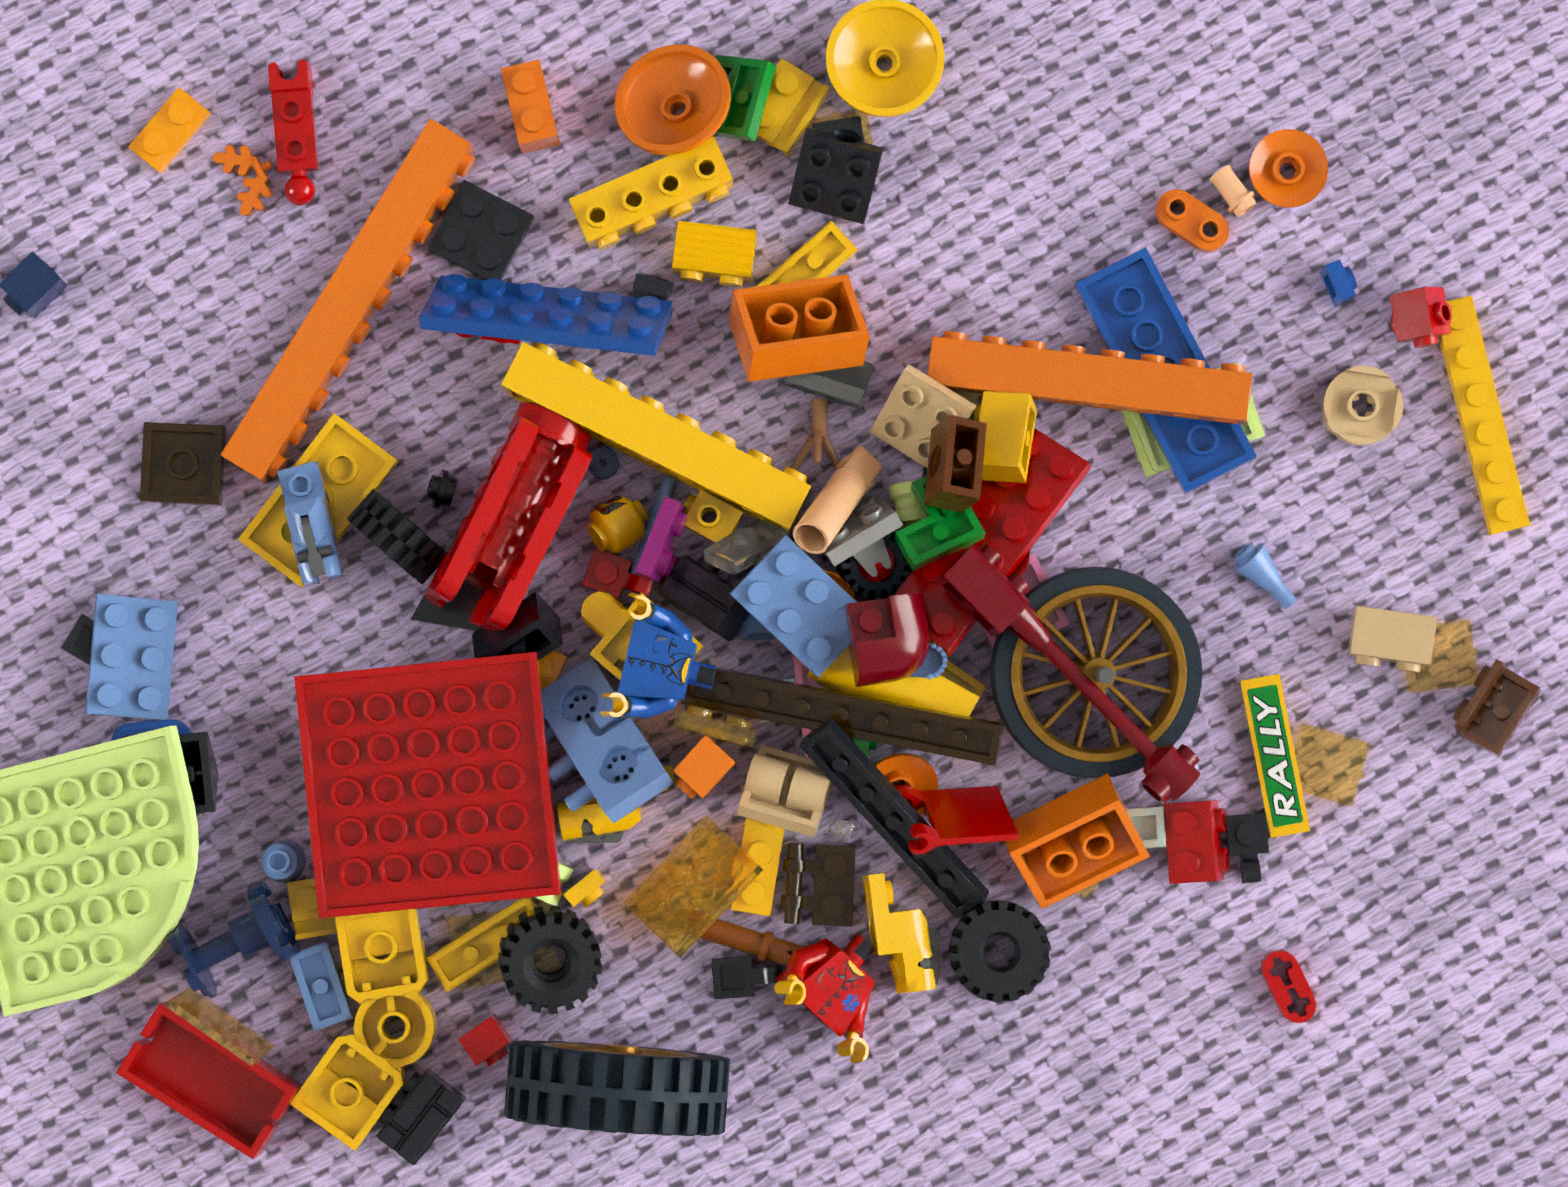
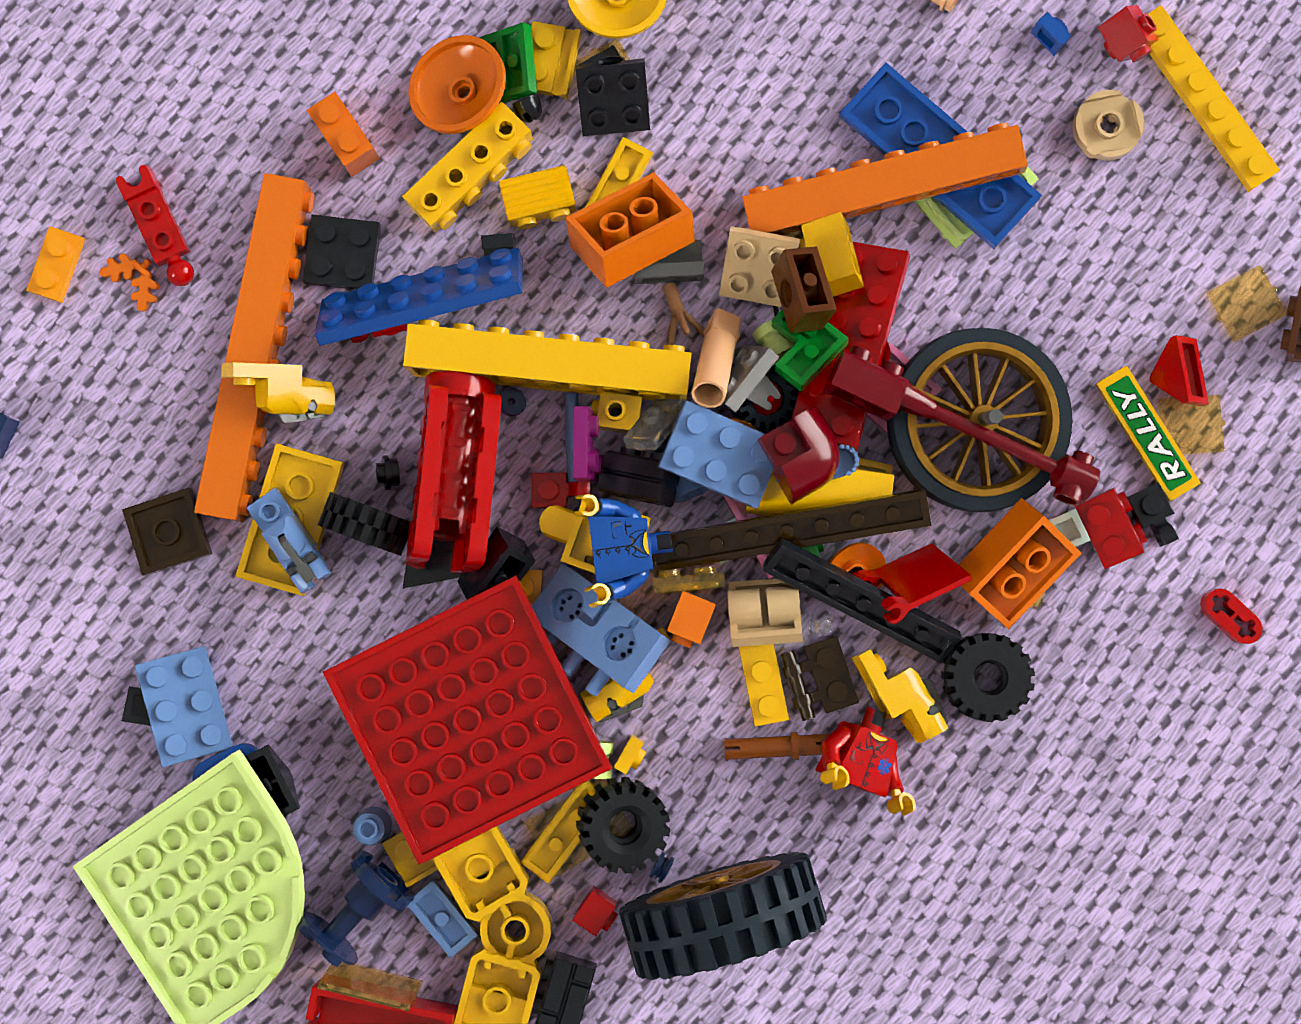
camera: 20 degrees left, 0 degrees up
yellow head [586,495,648,554] -> none
clear yellow plate [624,815,763,958] -> none
black plate [711,956,782,999] -> none
orange plate [1155,189,1229,253] -> none
medium blue cone [1233,542,1296,609] -> none
tan brick [1347,606,1437,673] -> none
none -> yellow plate [221,362,335,423]
none -> black hinge [512,94,542,123]
none -> dark blue piece [649,851,675,883]
none -> red slope [1150,335,1209,406]

